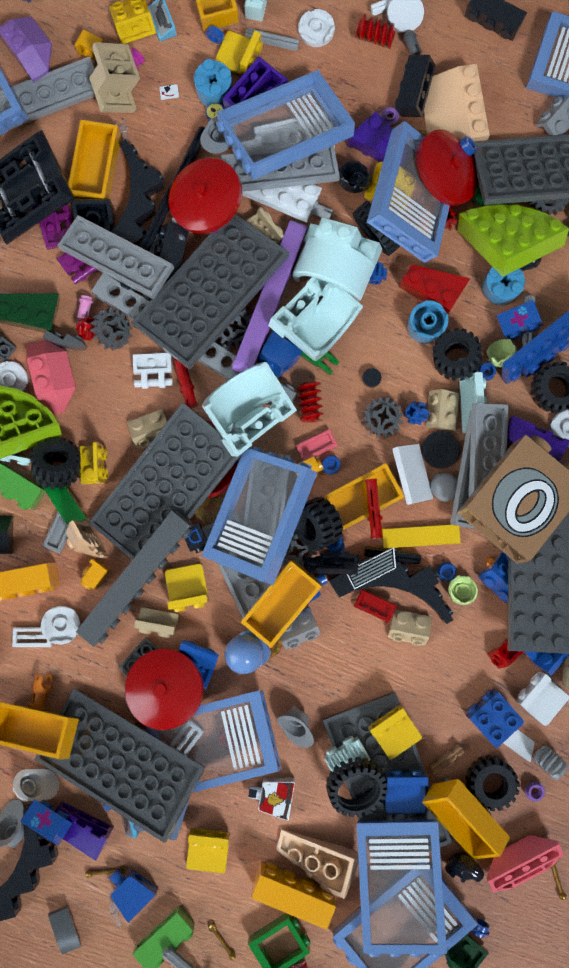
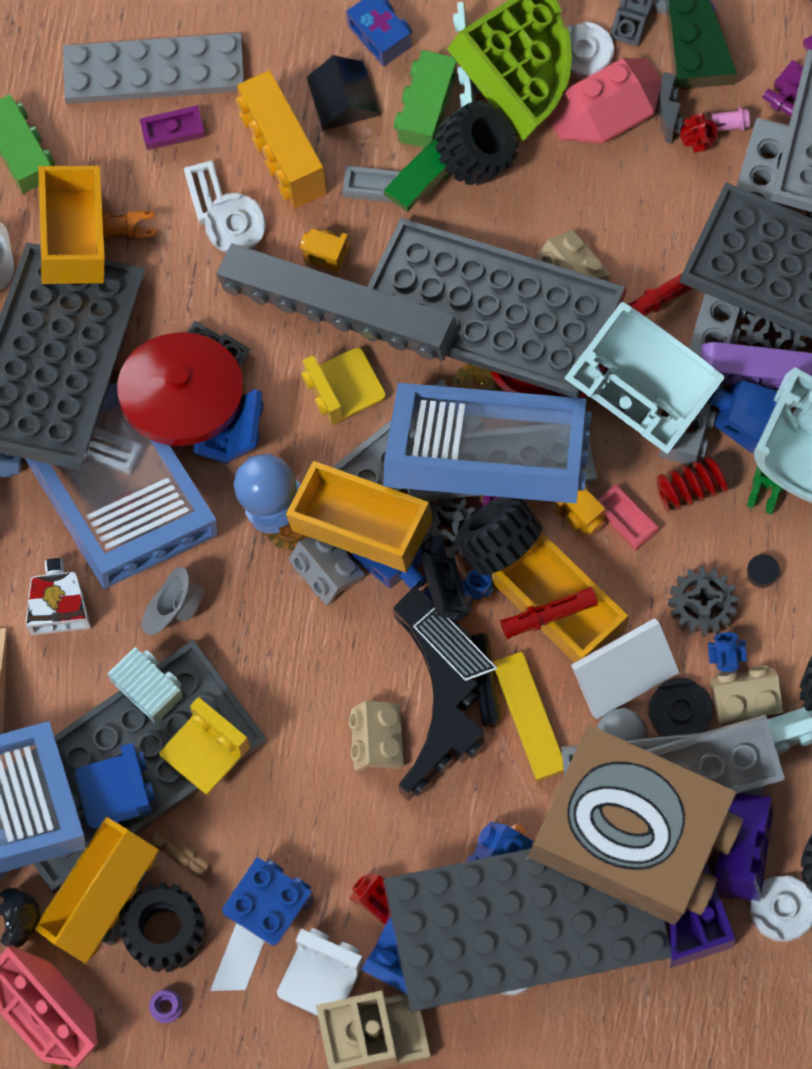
camera: 80 degrees right, 15 degrees down
light nougat wedge [66,520,108,558] -> none
yellow bracket [80,442,108,485] -> none
dark grey gear [91,308,132,351] -> none
white plate [133,353,173,389] -> none
tan bracket [134,607,179,638] -> none
black brick [185,523,207,554] -> none
blue tile [322,455,341,475] -> none
black tyre [326,757,388,817] -> none
red plate [354,589,397,623] -> none
blue plate [437,562,456,581] -> none
yellowish green hair [448,575,478,605] -> none
light grey gear [533,746,568,780] -> none

